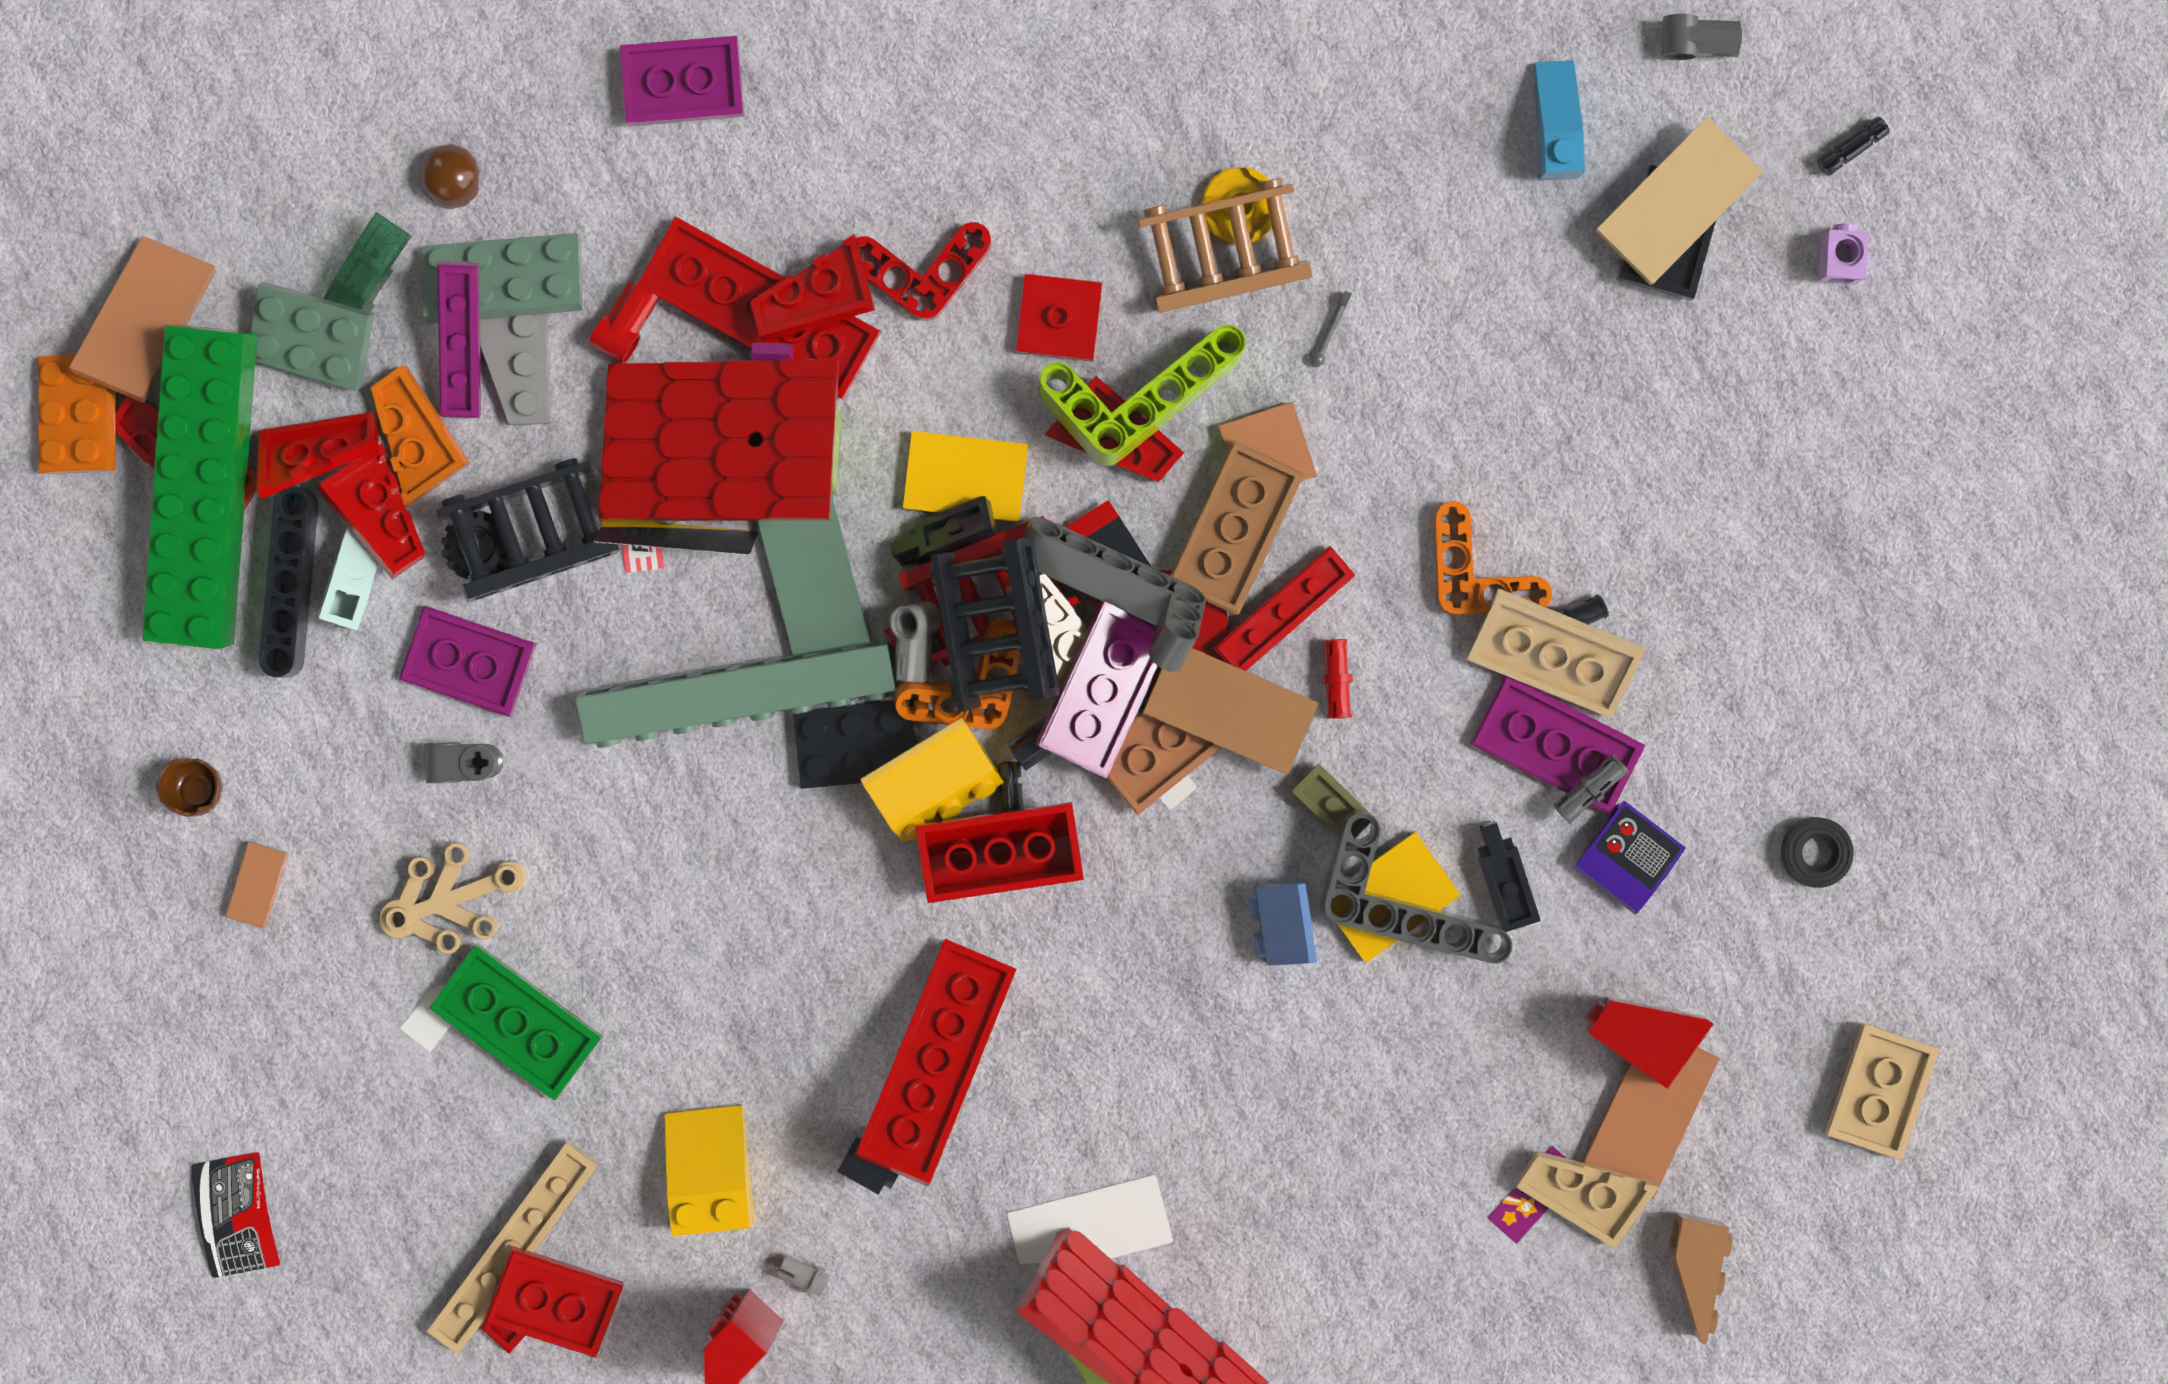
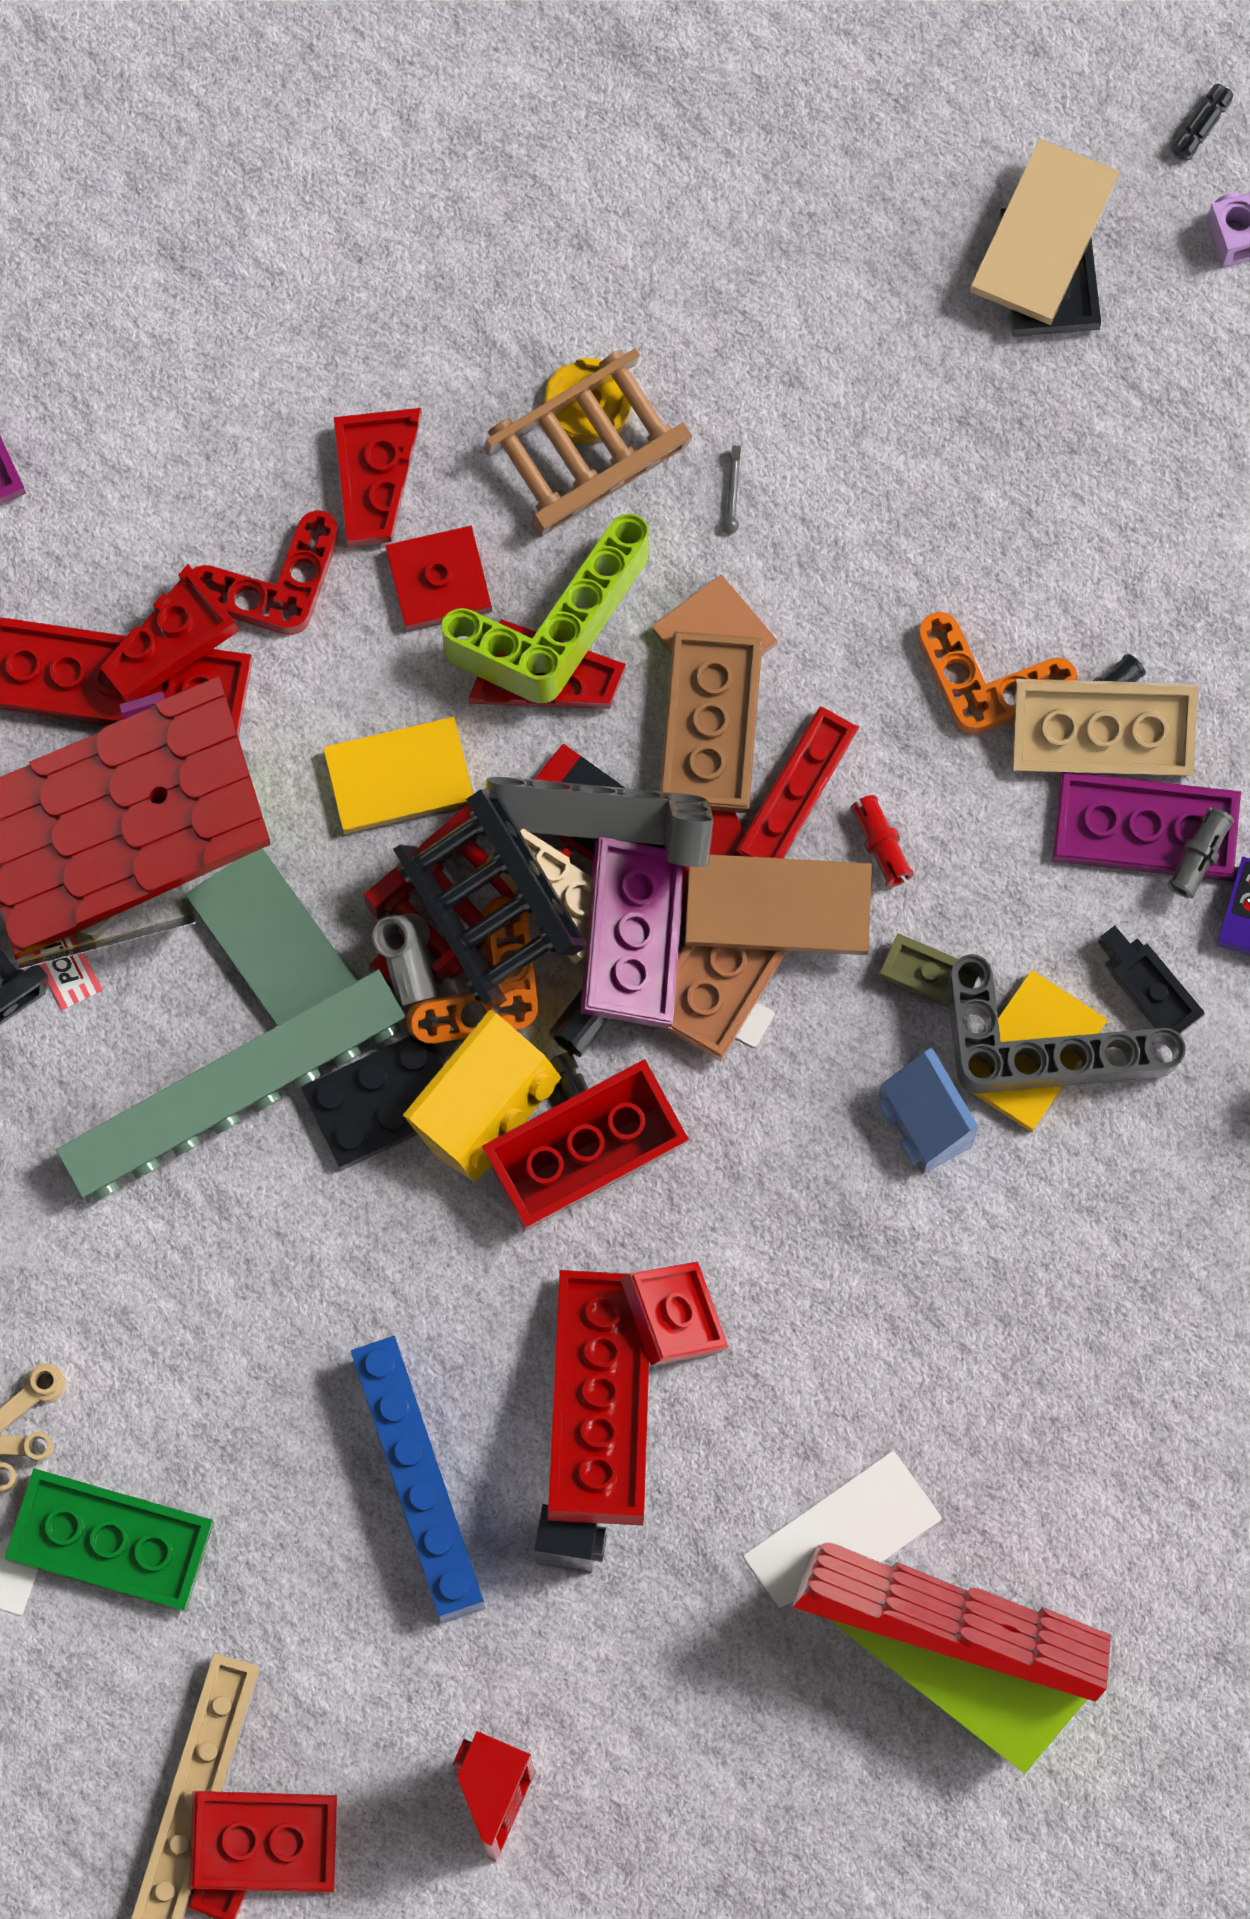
camera: 20 degrees left, 15 degrees down
yellow slope [664,1104,755,1237] -> none
light grey pin [777,1255,830,1297] -> none
black hinge [890,496,997,566] -> none
dark azure slope [1534,61,1585,180] -> none
dark grey piece [1662,14,1742,60] -> none
none -> red wing [334,408,422,547]
none -> blue brick [350,1335,486,1624]
none -> plate [620,1261,729,1366]

